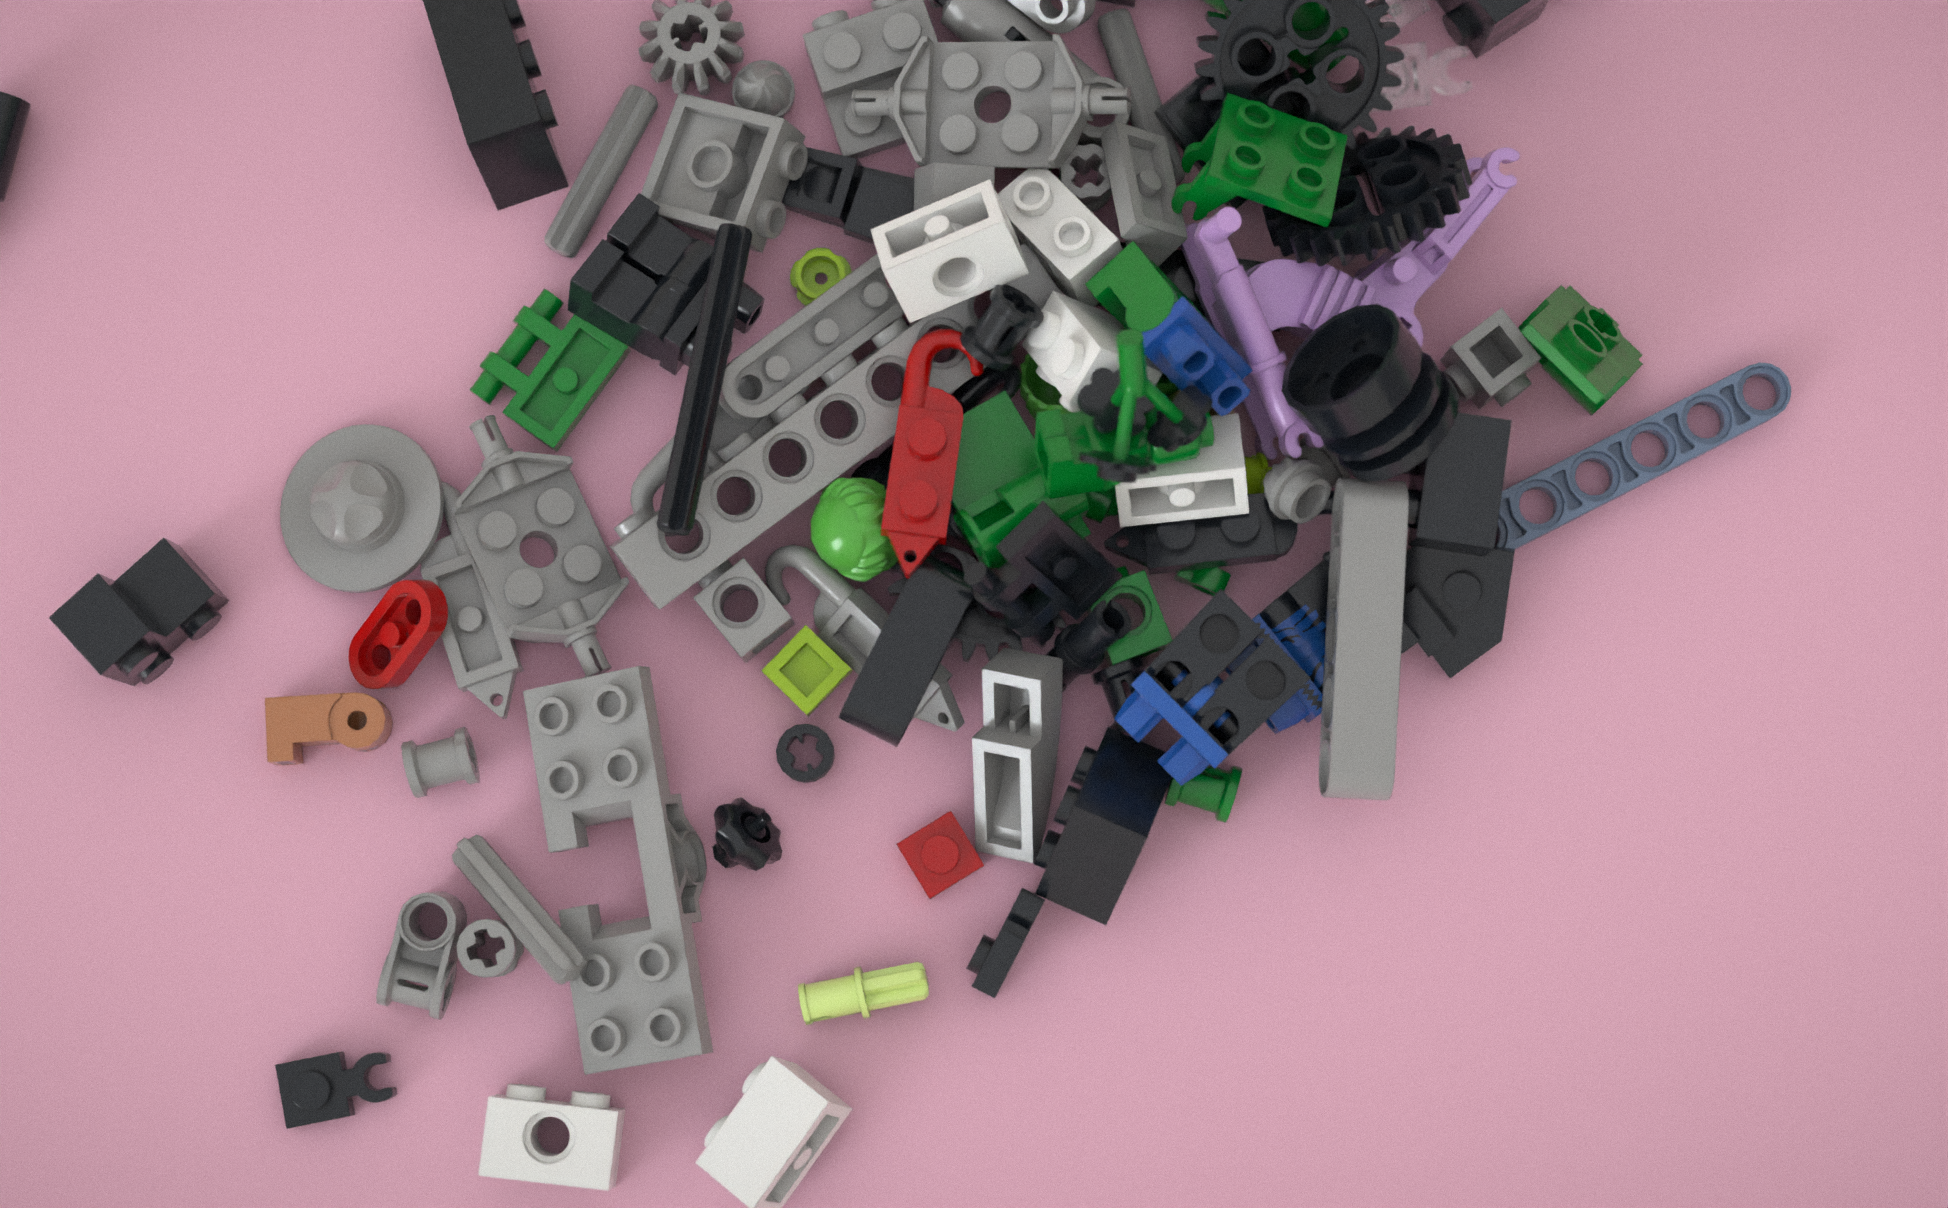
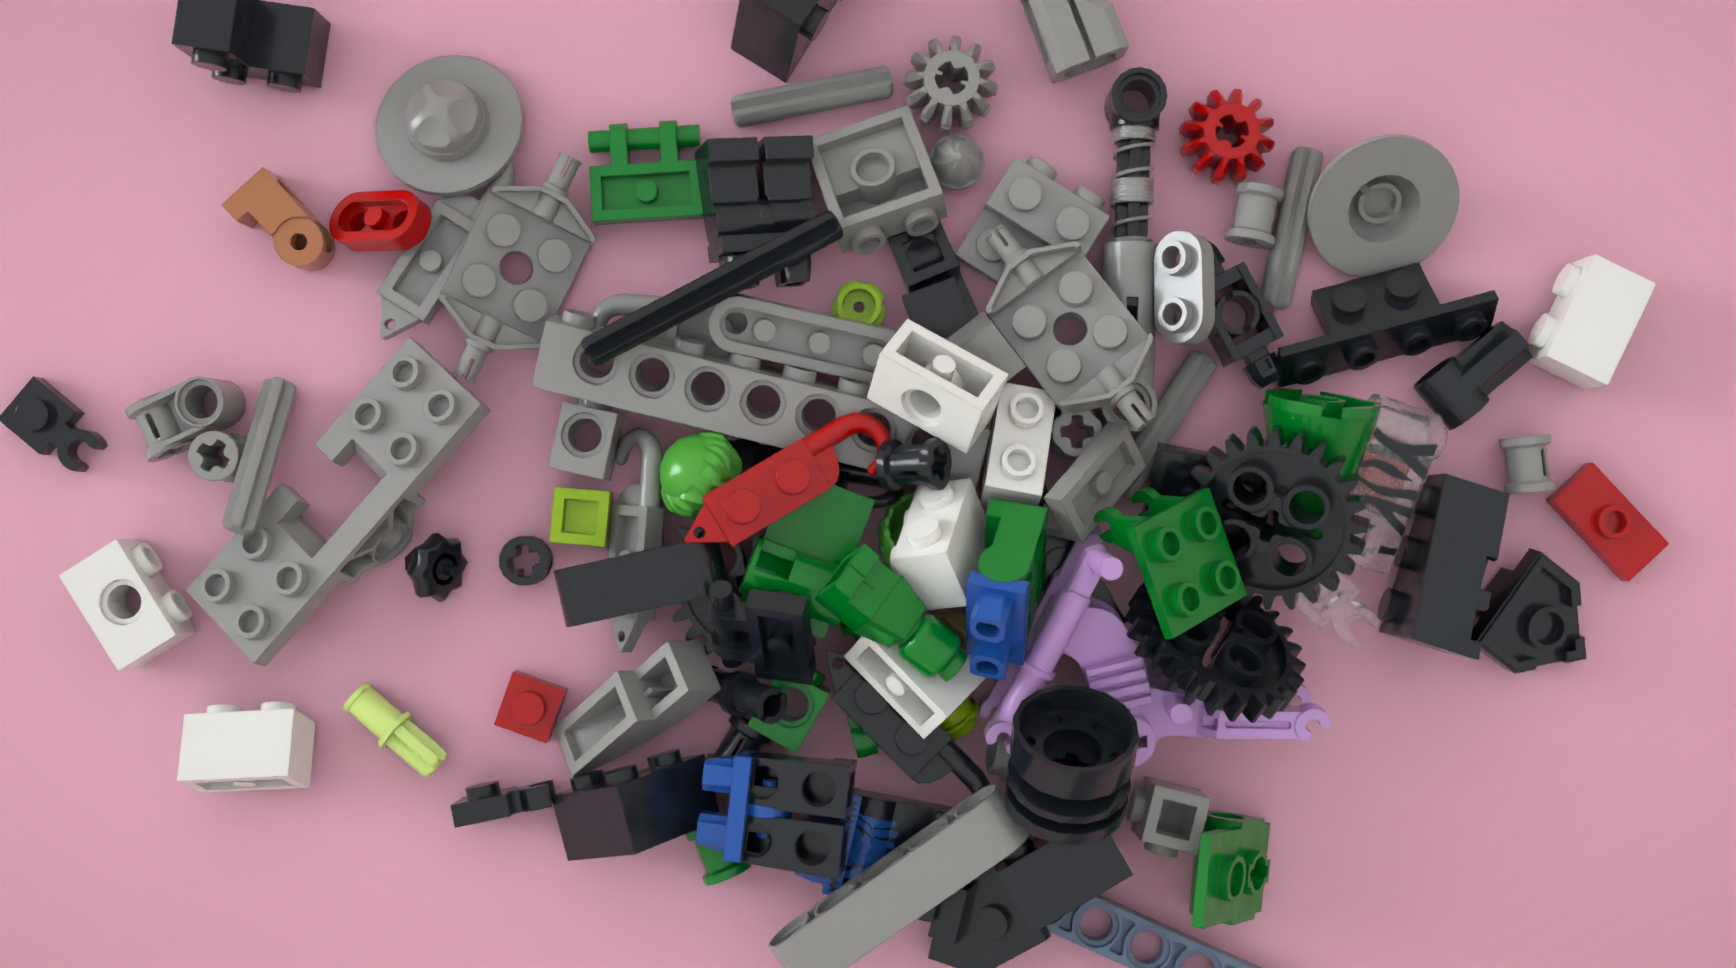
camera: 50 degrees right, 5 degrees up
light grey bush [401,727,480,798] -> none
black plant [1077,329,1213,485] -> none
light grey plate [1263,457,1331,524] -> none

